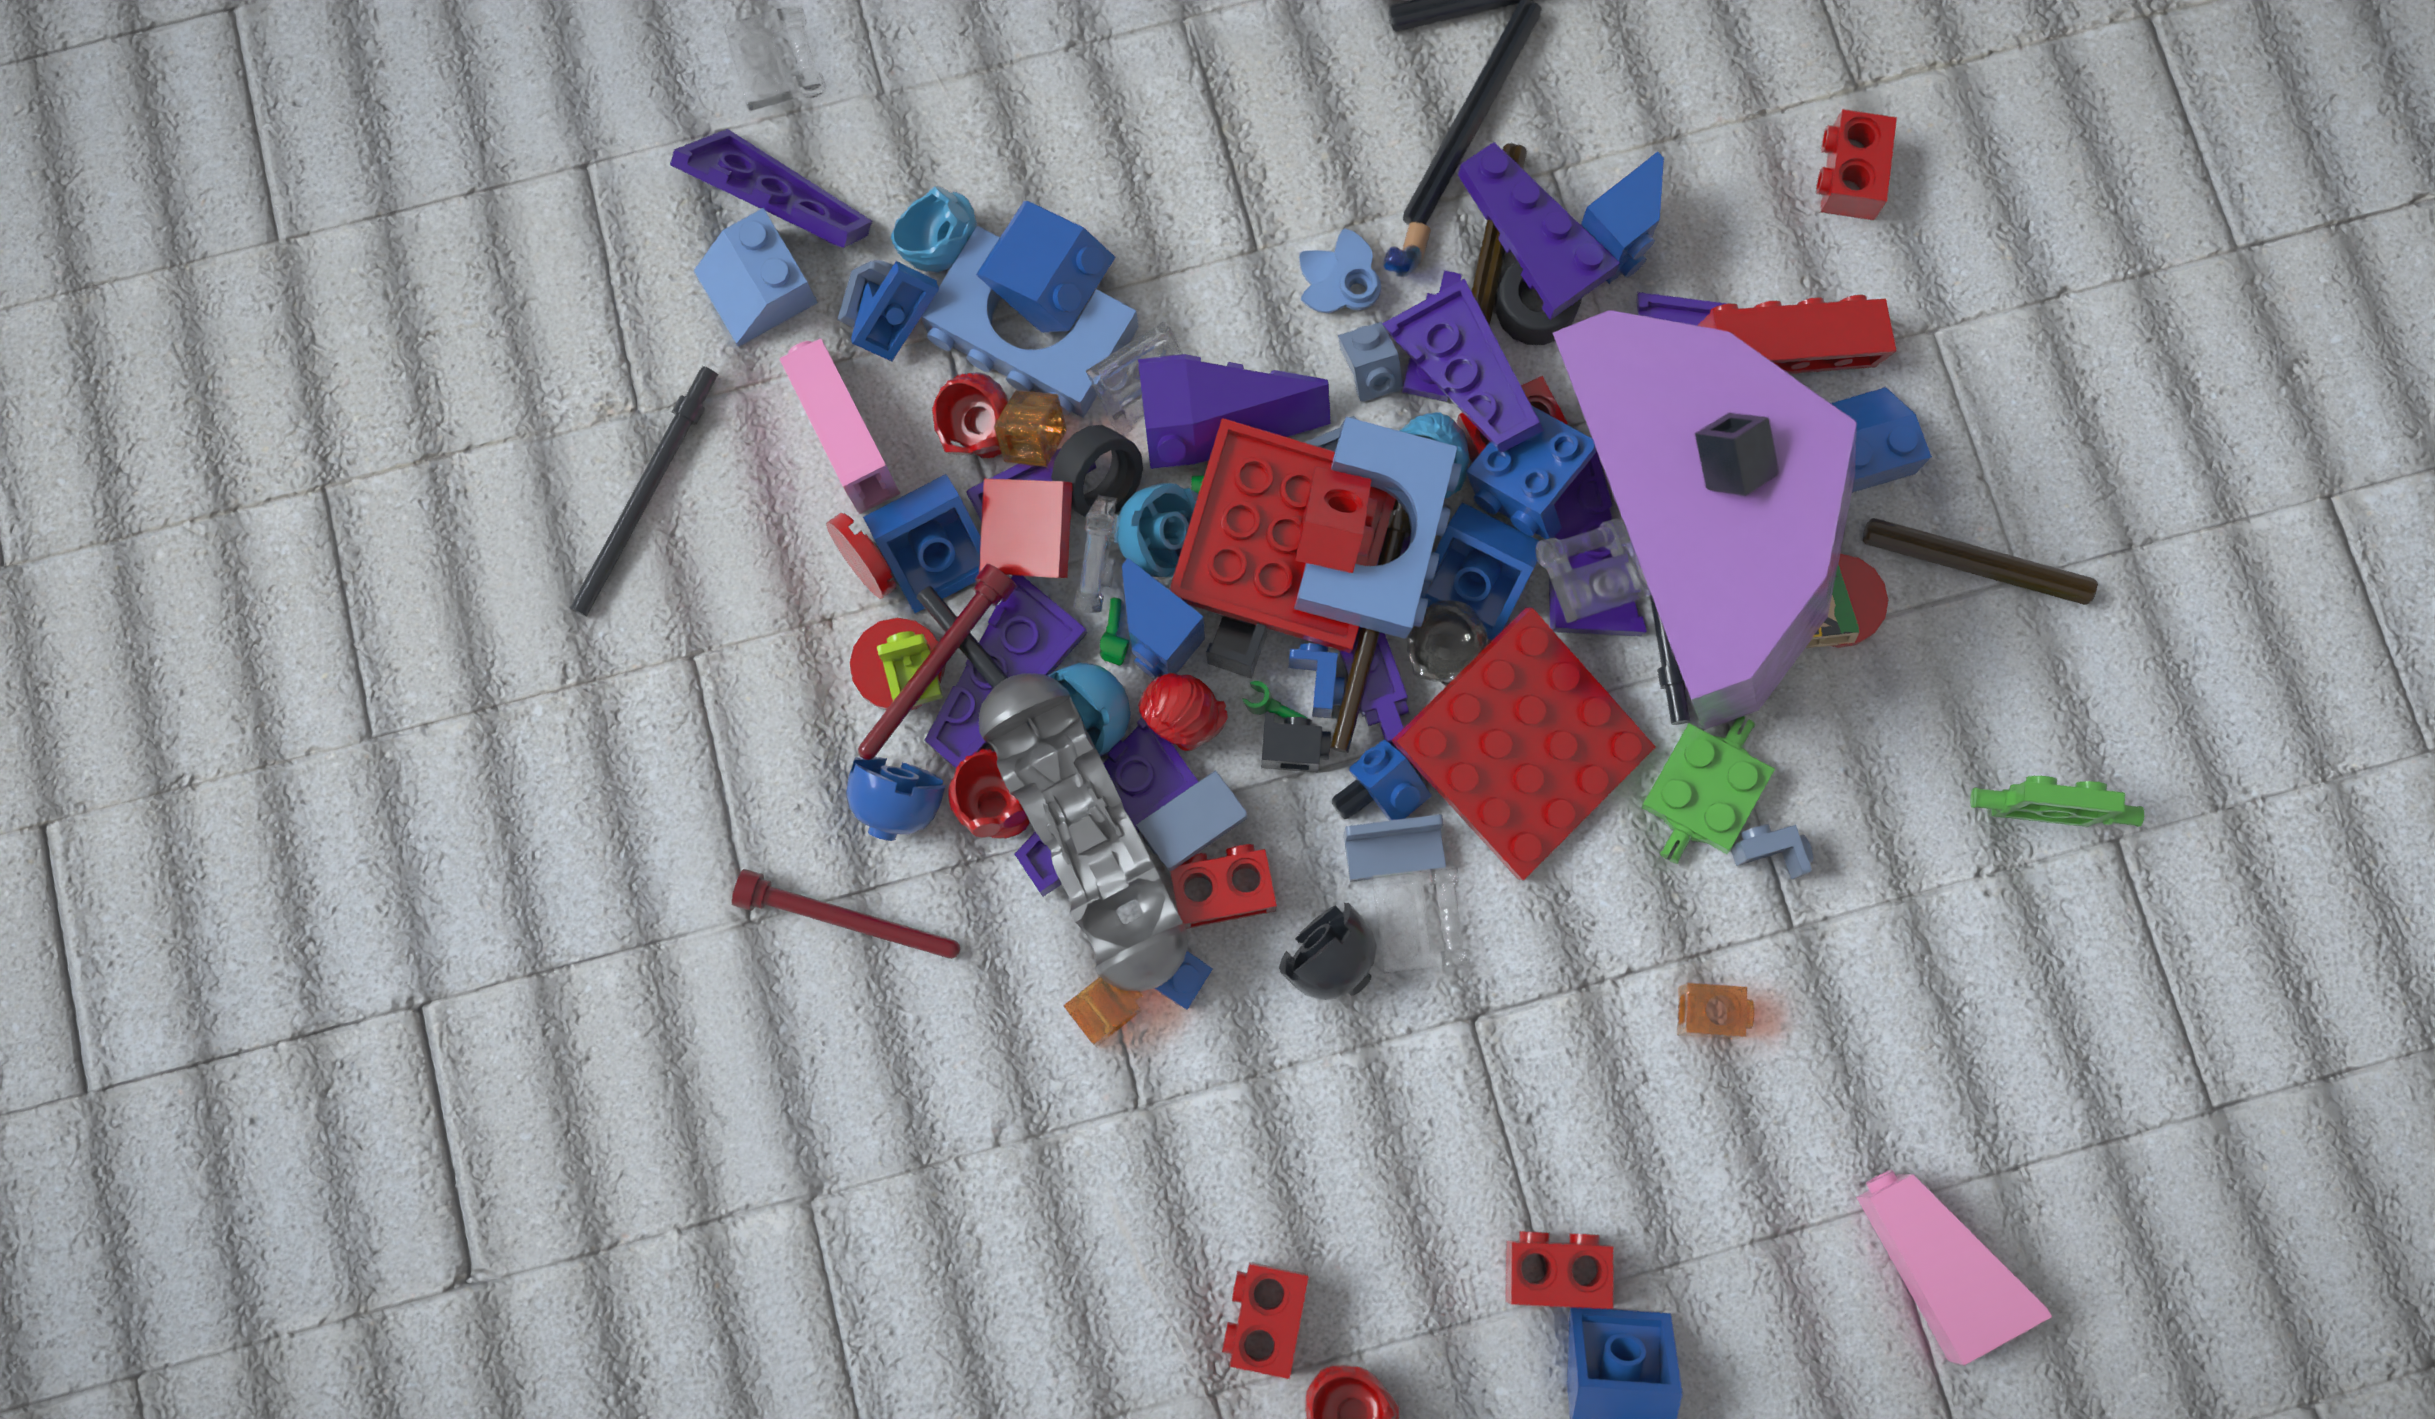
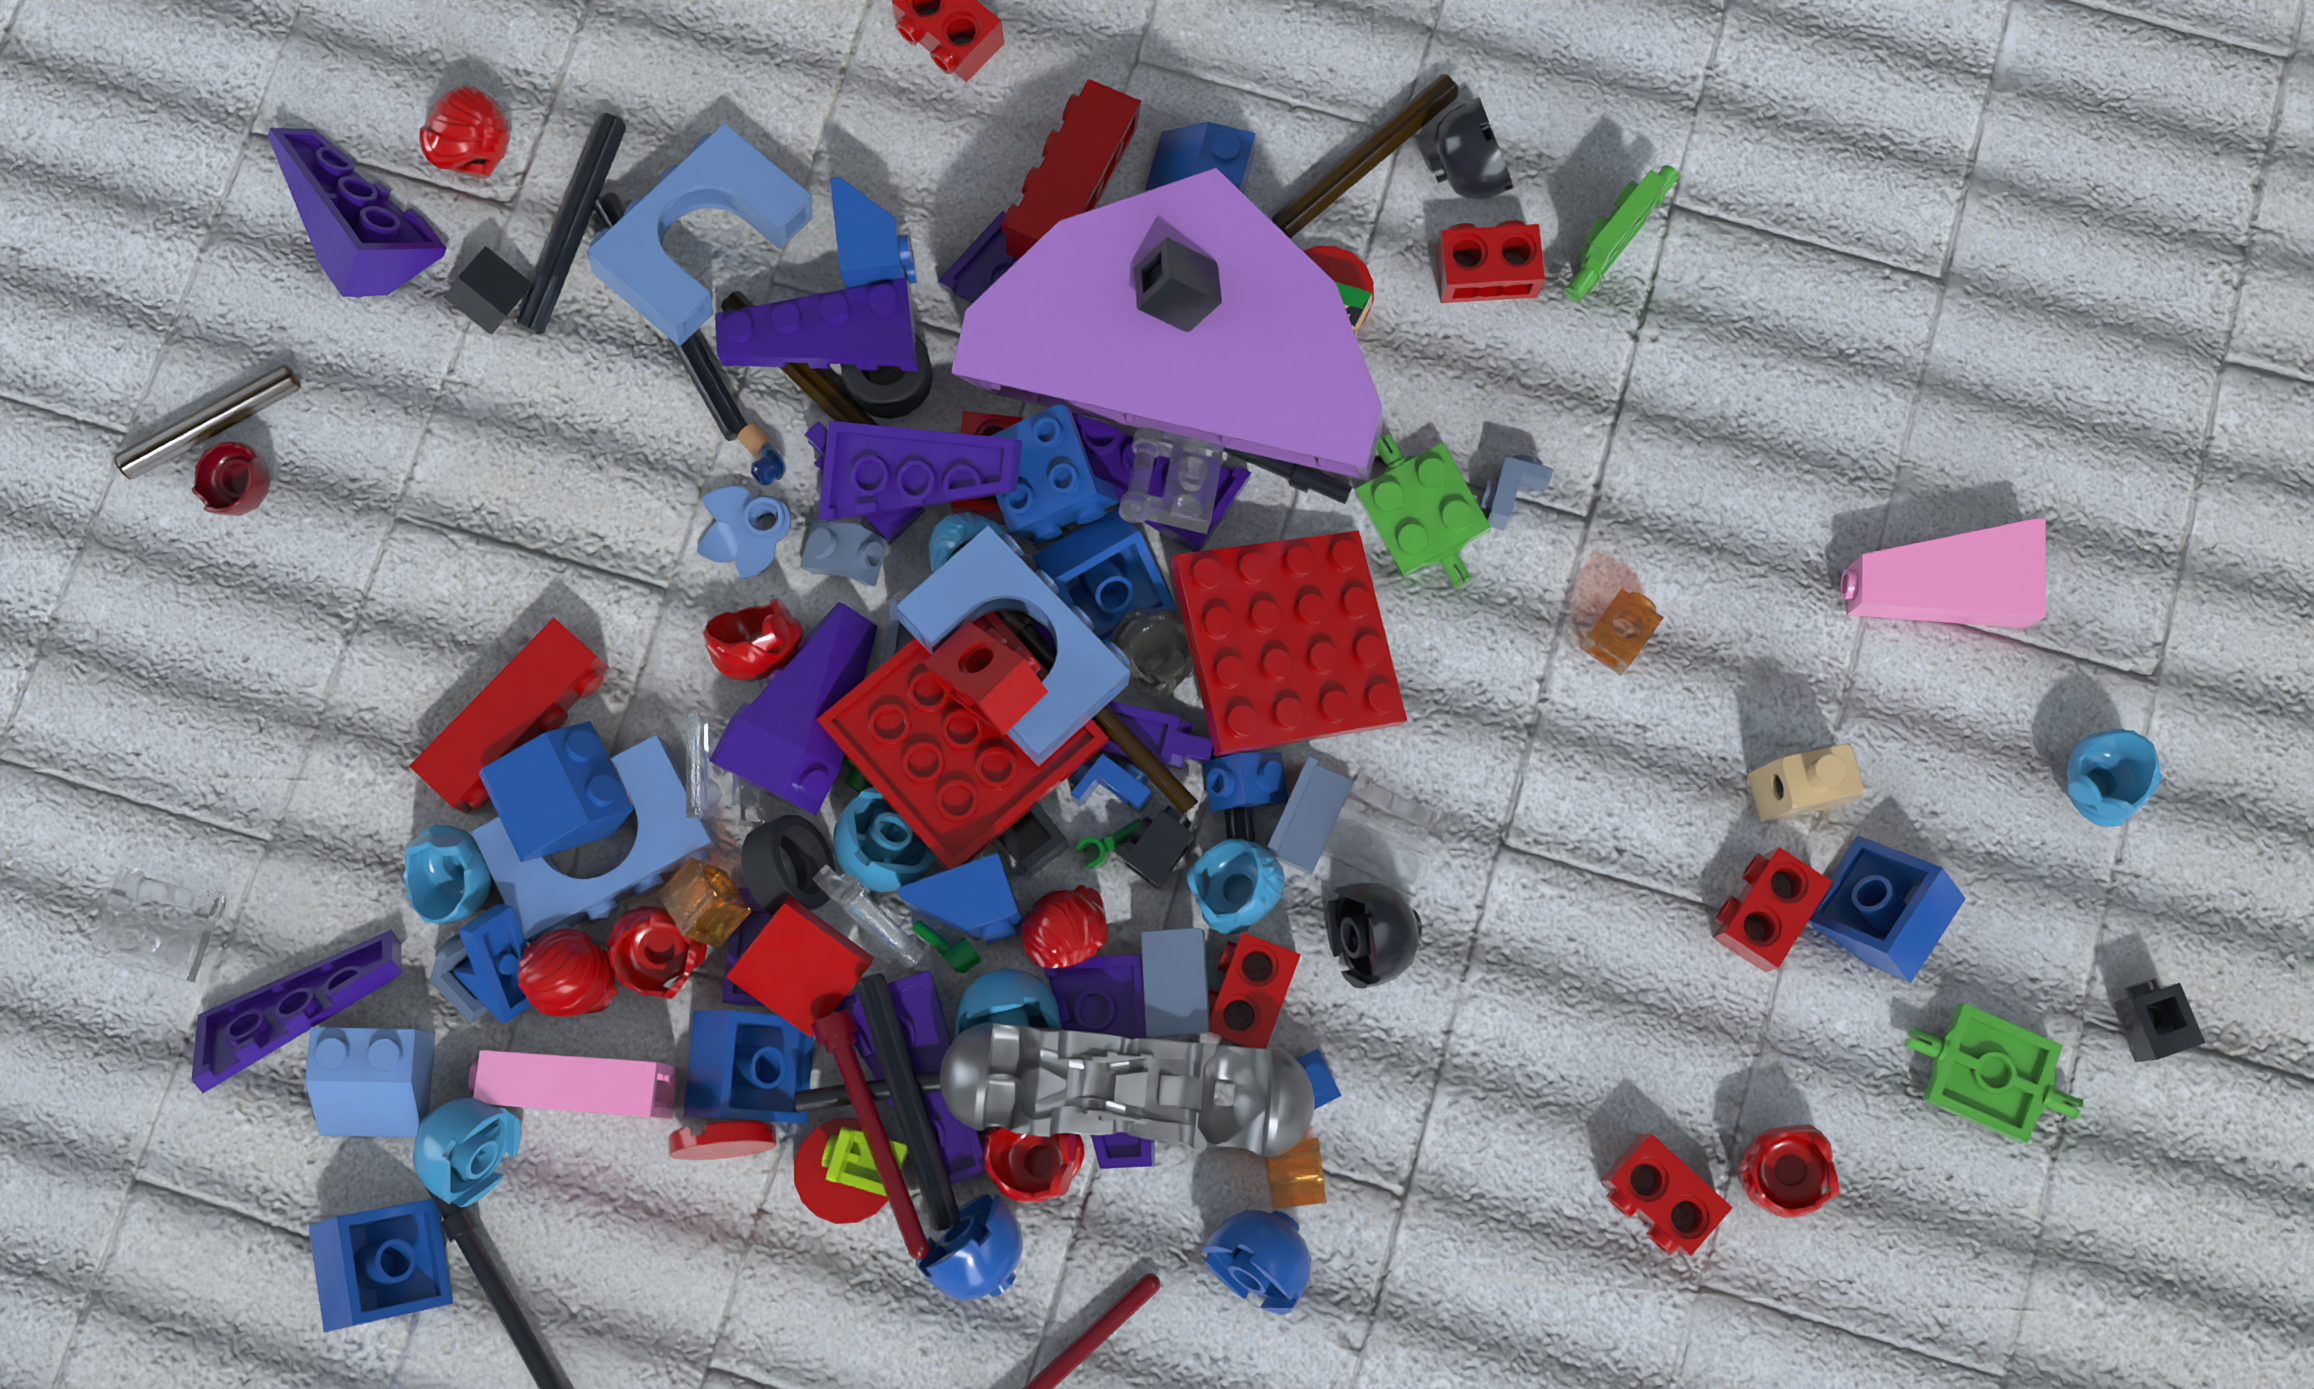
camera: 60 degrees left, 0 degrees up
none -> blue slope [308,1199,453,1333]
none -> red brick [409,617,609,815]
none -> dark azure cylinder [412,1097,522,1207]
none -> red hair [517,928,618,1017]
none -> medium blue arch [587,123,813,347]
none -> red hair [703,598,804,682]
none -> black axle [856,973,961,1231]
none -> dark azure hair [1186,839,1285,934]
none -> blue cylinder [1202,1210,1311,1315]
none -> black cylinder [1428,97,1514,200]
none -> red brick [1436,220,1545,303]
none -> tan torso [1747,743,1864,823]

